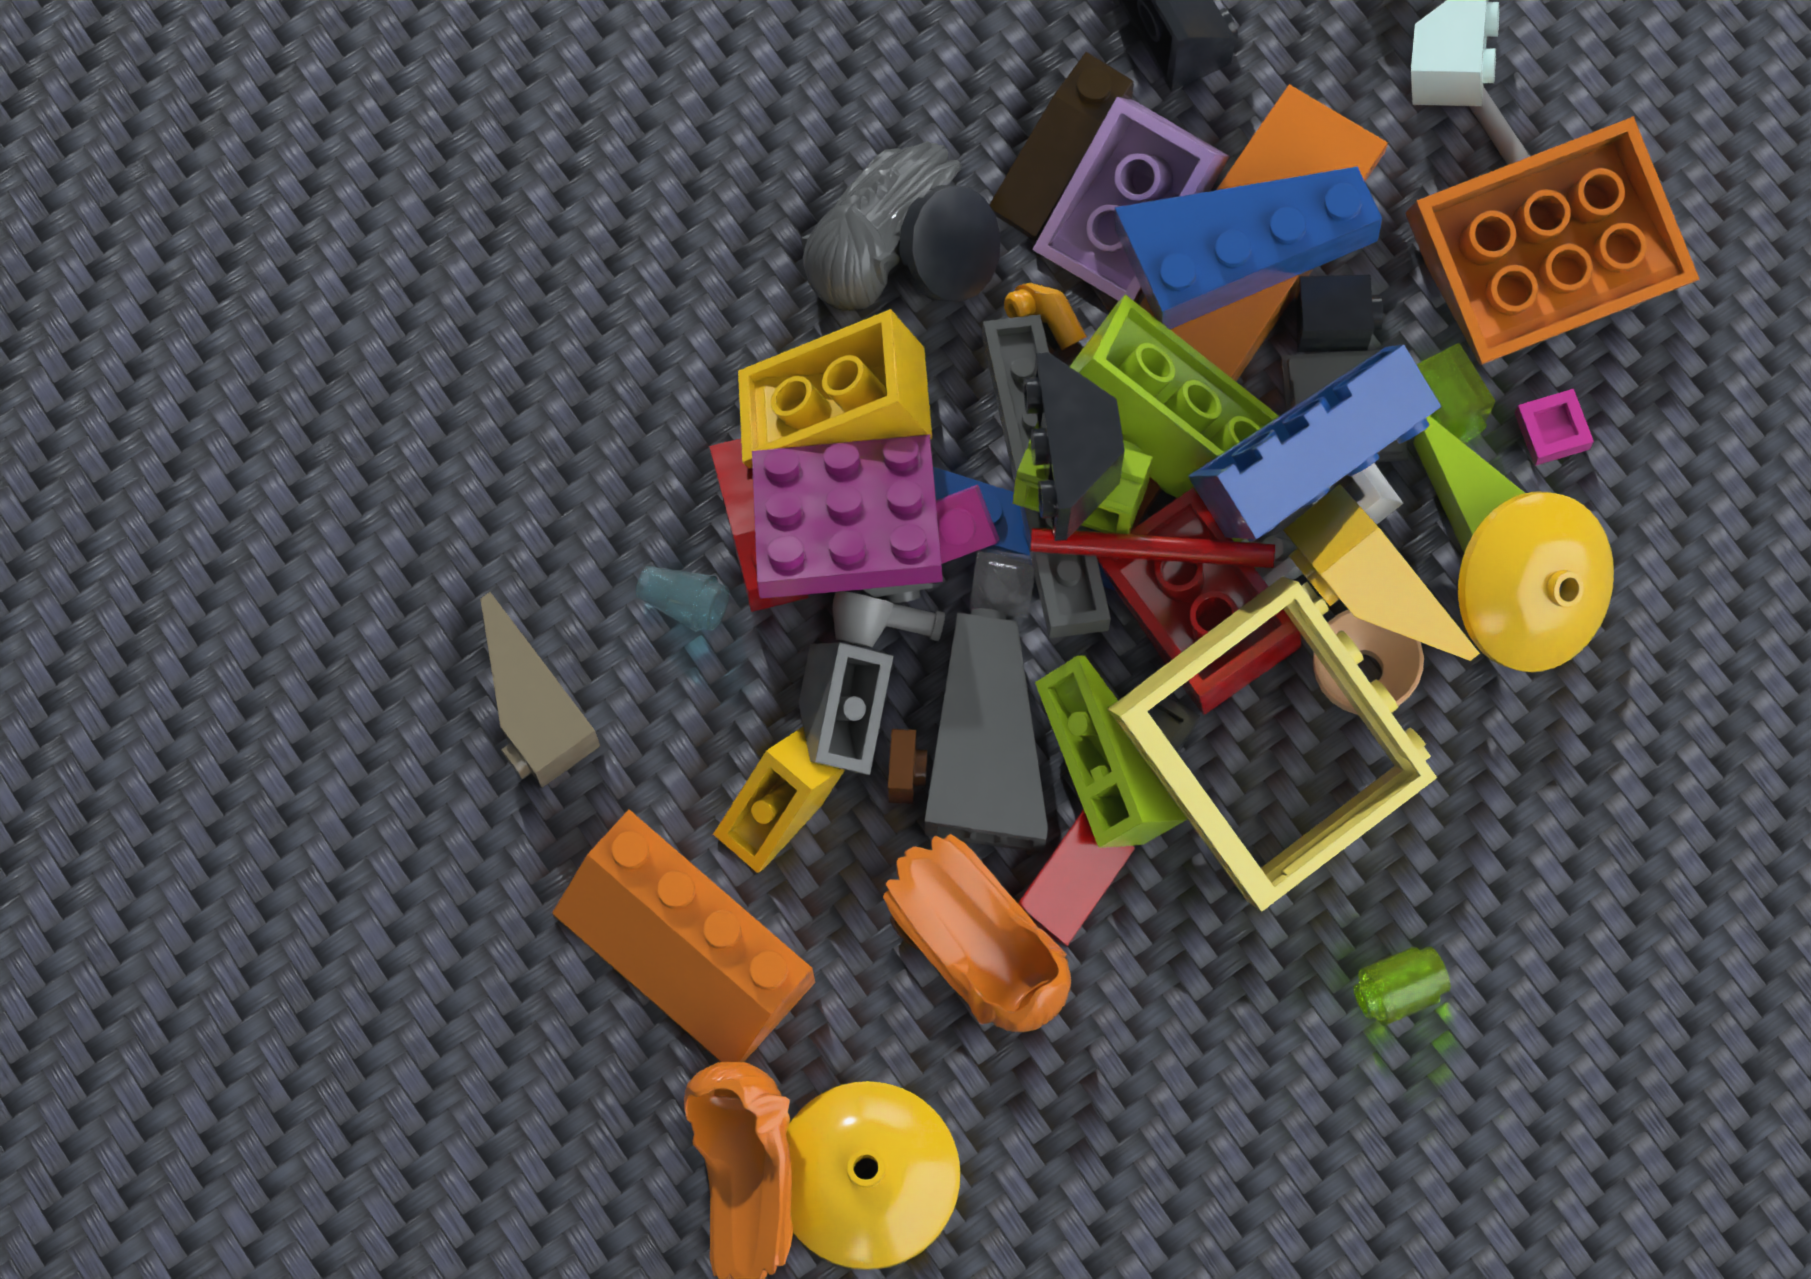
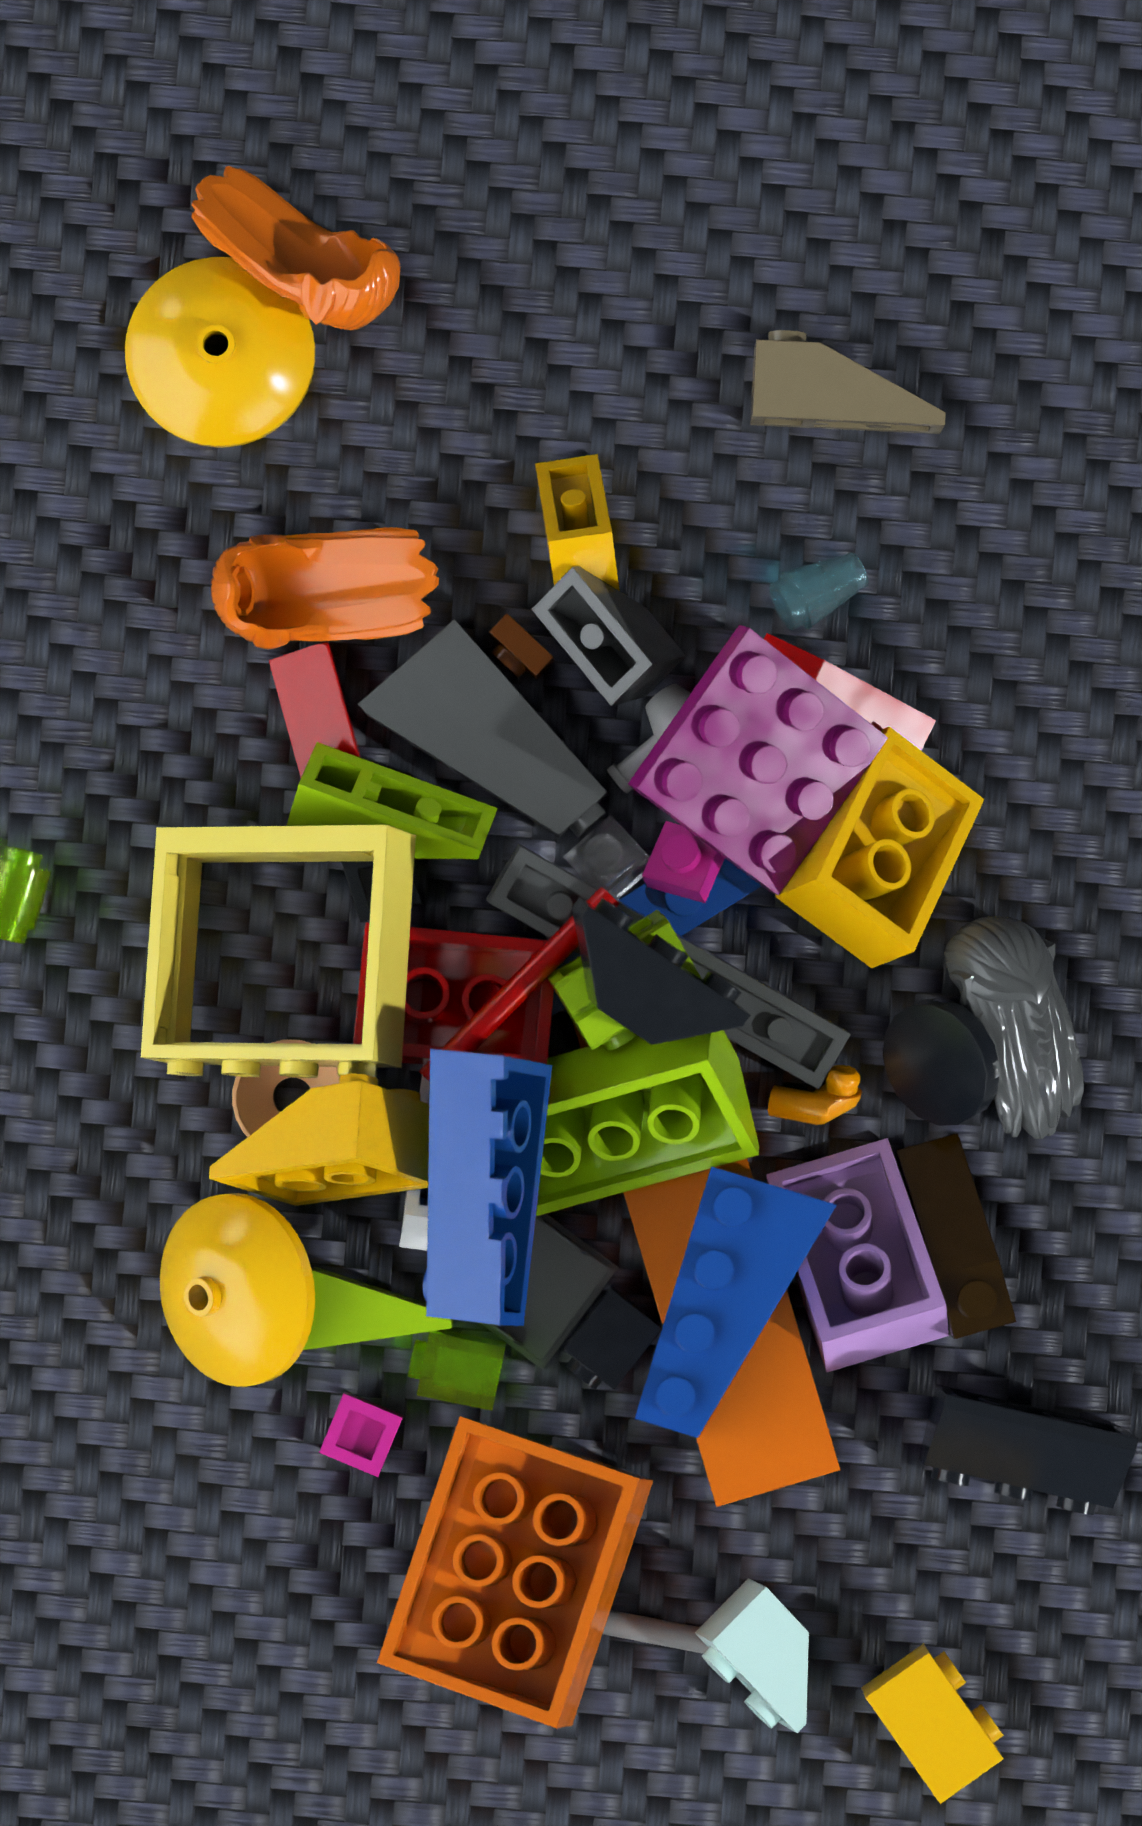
camera: 130 degrees right, 15 degrees up
orange slope [552,810,815,1062] -> none

